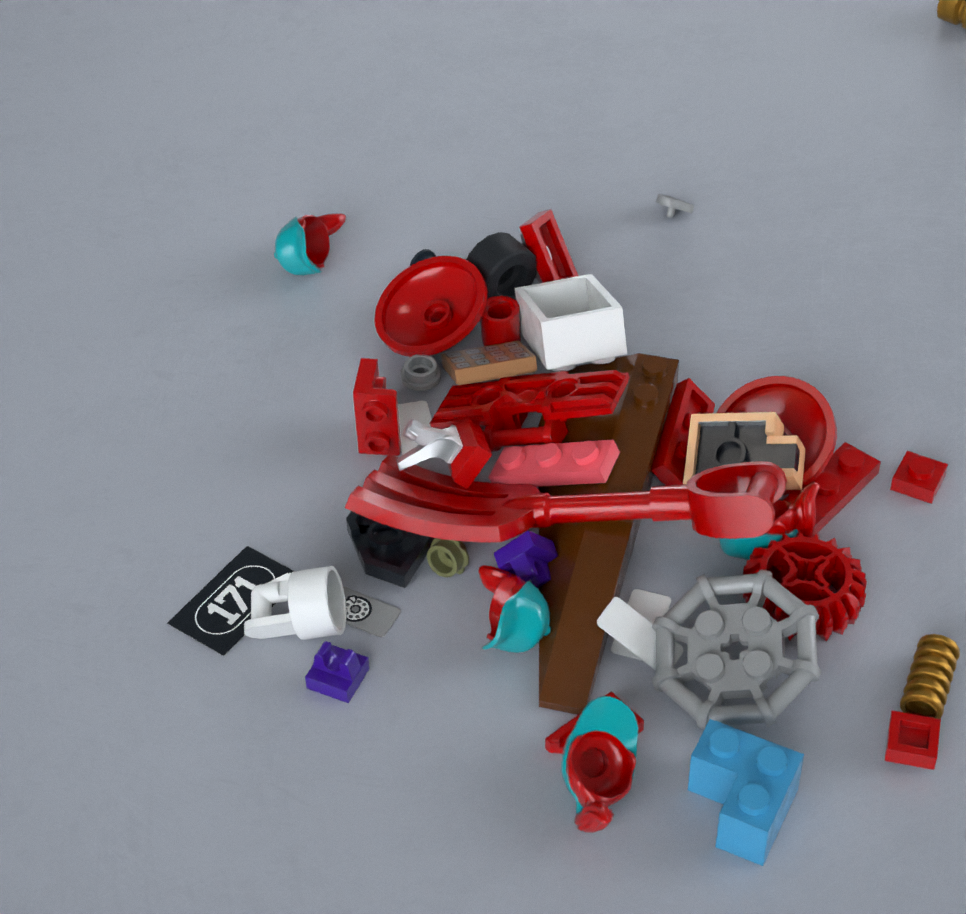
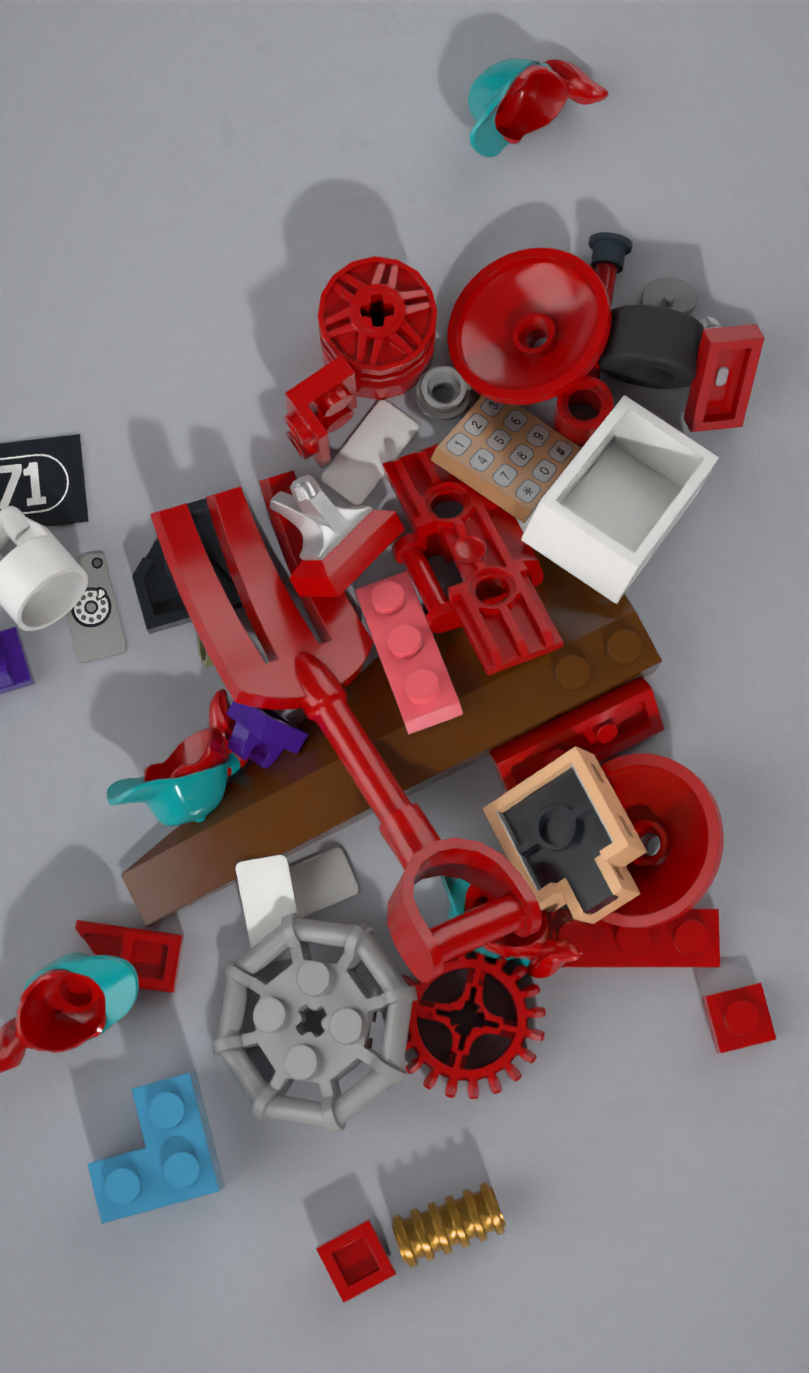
camera: 45 degrees right, 35 degrees up
none -> red wheel [317,256,437,400]

